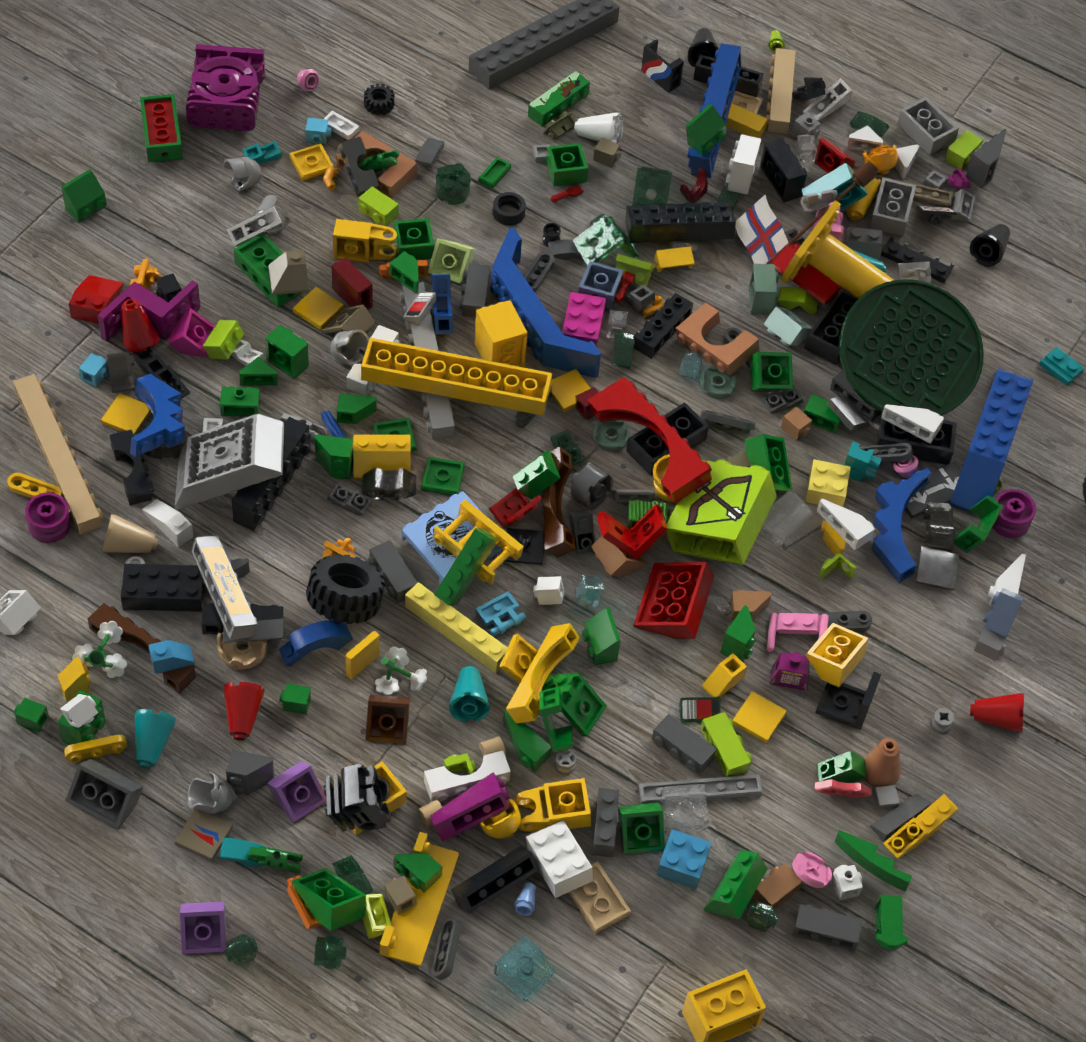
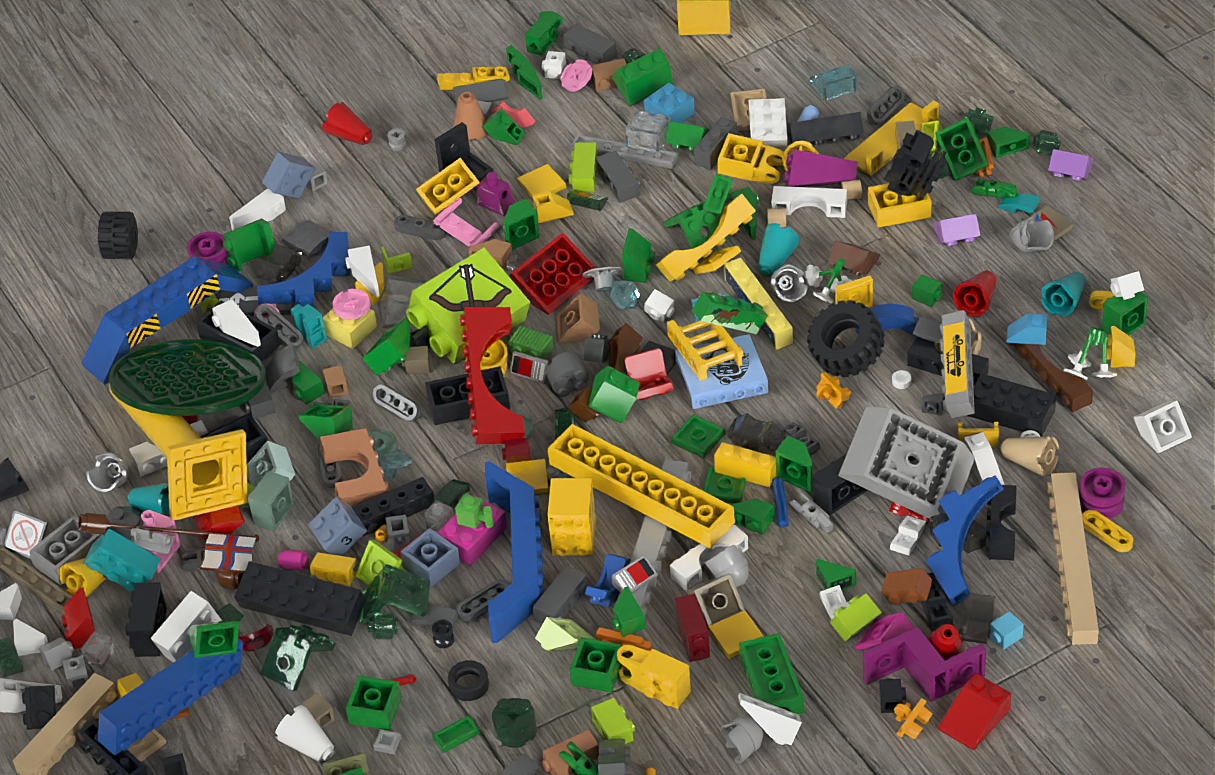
camera: 145 degrees left, 10 degrees down
green brick [14,697,49,733] -> none
dark grey slope [65,759,144,829] -> none
yellow tile [101,393,151,436] -> none
green brick [220,386,260,417] -> none
dark grey slope [226,750,275,795] -> none
green brick [265,325,309,379] -> none
dark tan slope [268,250,309,295] -> none
dark grey brick [368,540,418,603] -> none
green slope [394,853,443,893] -> none
lime bracket [444,753,476,775] -> none
red bracket [597,504,667,560] -> none
light orange cylinder [863,145,898,175] -> none
black hinge [881,237,955,284] -> none
teal plate [1039,347,1084,386] -> none
none -> light grey brick [39,637,74,671]
none -> dark pink brick [278,550,310,571]
none -> sand blue brick [308,497,367,556]
none -> bright pink tile [333,289,371,320]
none -> bright green brick [455,494,494,529]
none -> light grey wheel [582,266,623,291]
none -> light grey helmet [770,264,808,302]
none -> dark orange brick [881,568,932,605]
none -> white tile [892,370,911,389]
none -> yellow hinge [958,422,999,447]
none -> green slope [987,127,1030,158]

